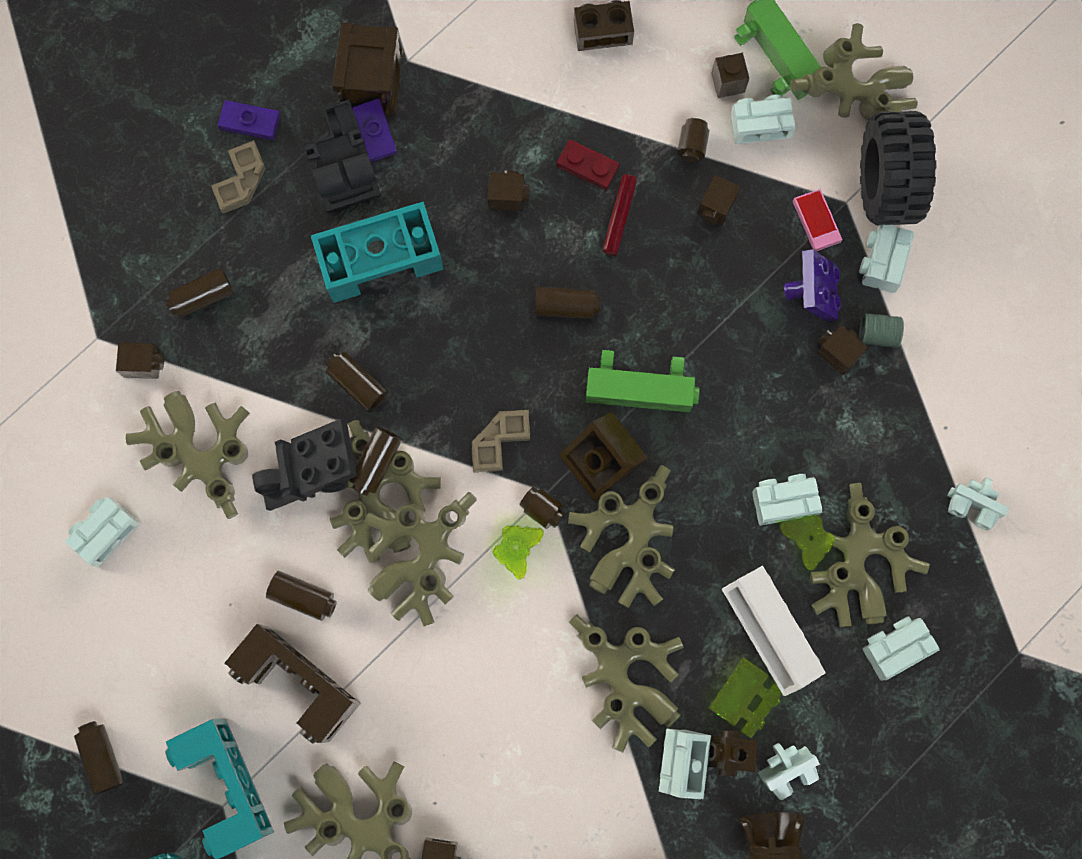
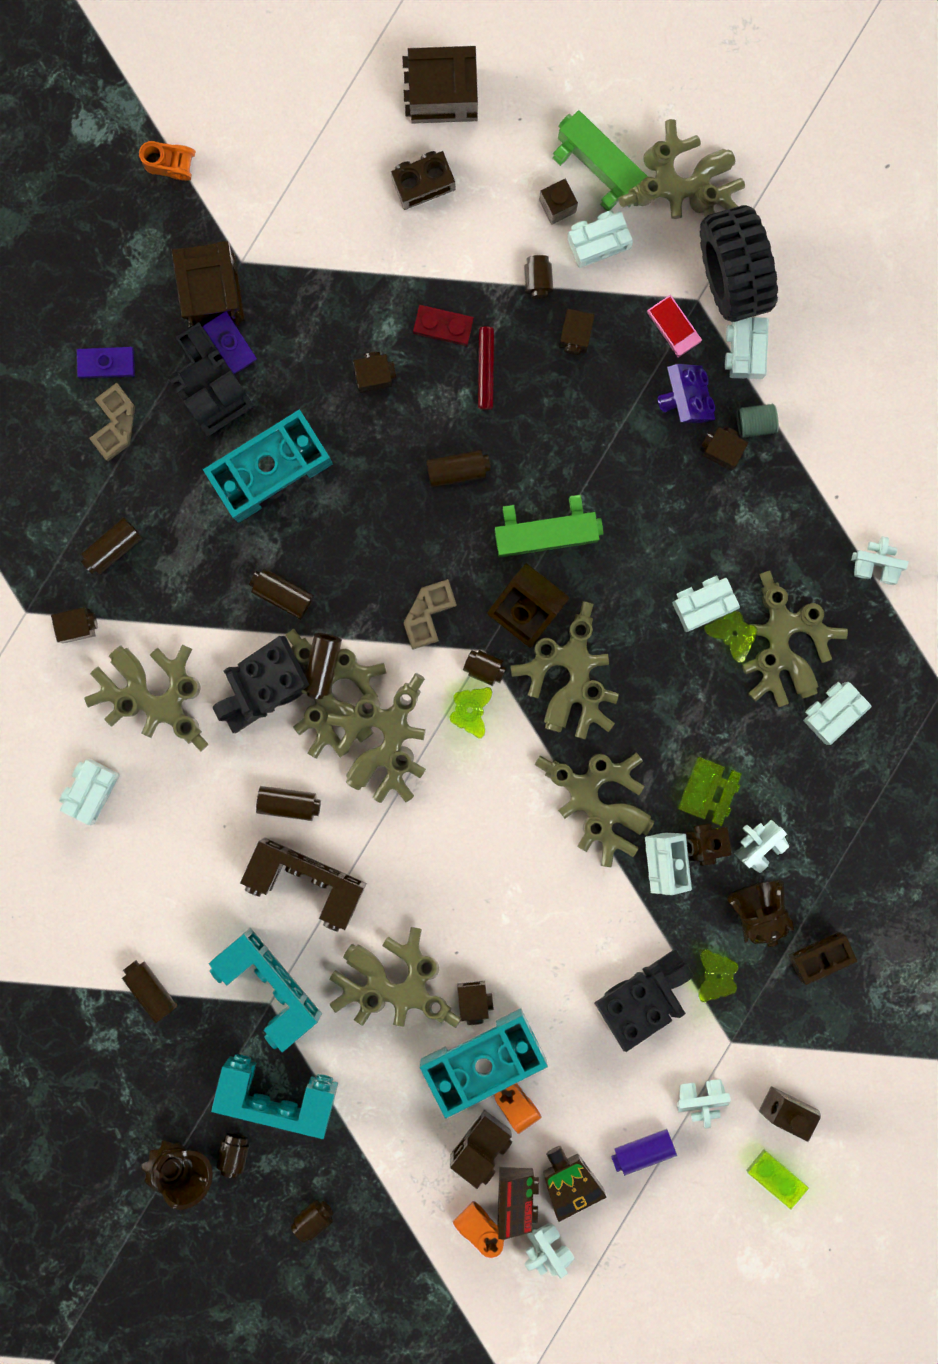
camera: 15 degrees left, 10 degrees up
white brick [722,566,826,696] -> none

